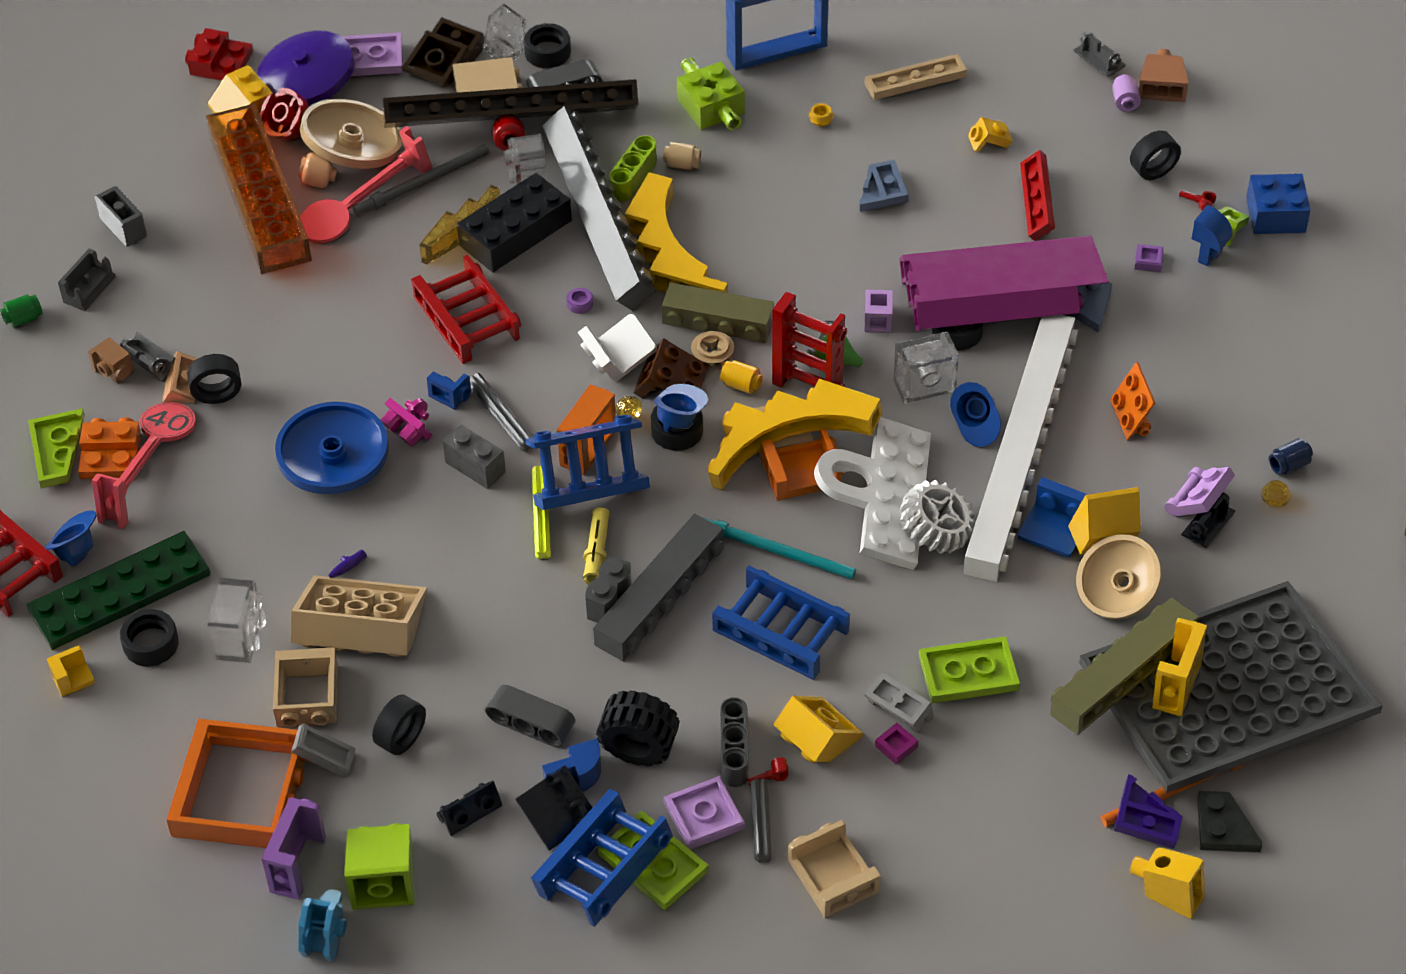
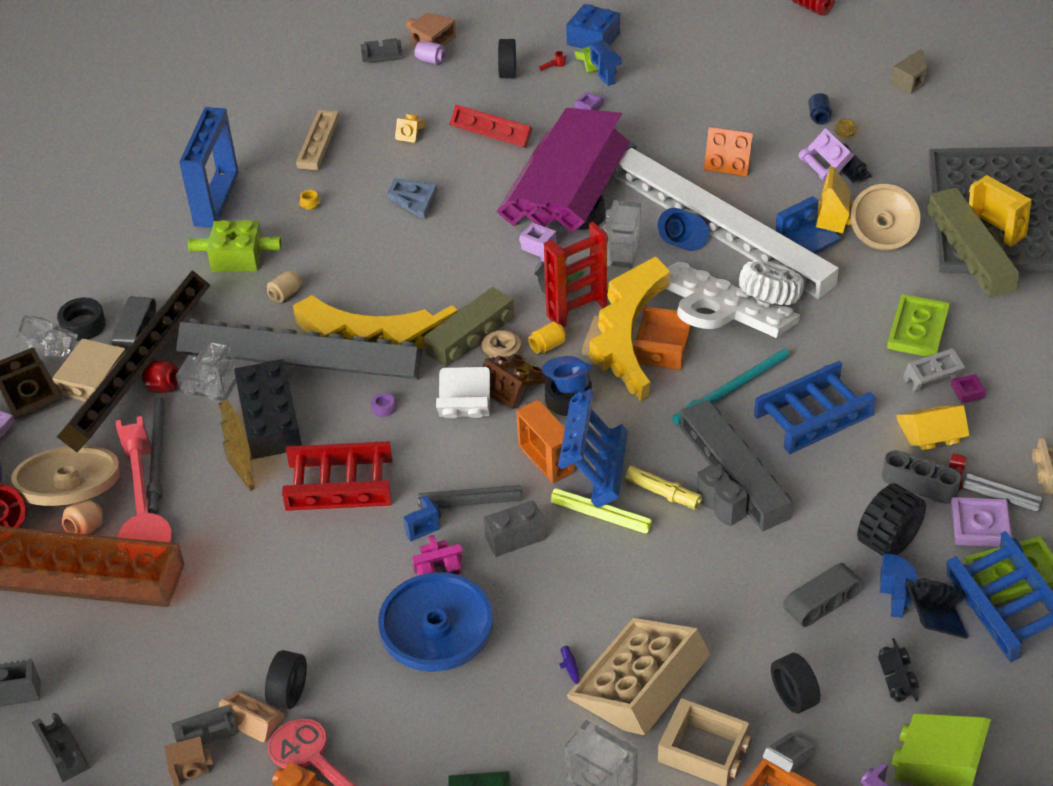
camera: 60 degrees left, 5 degrees down
lime beam [609,135,657,202] -> none

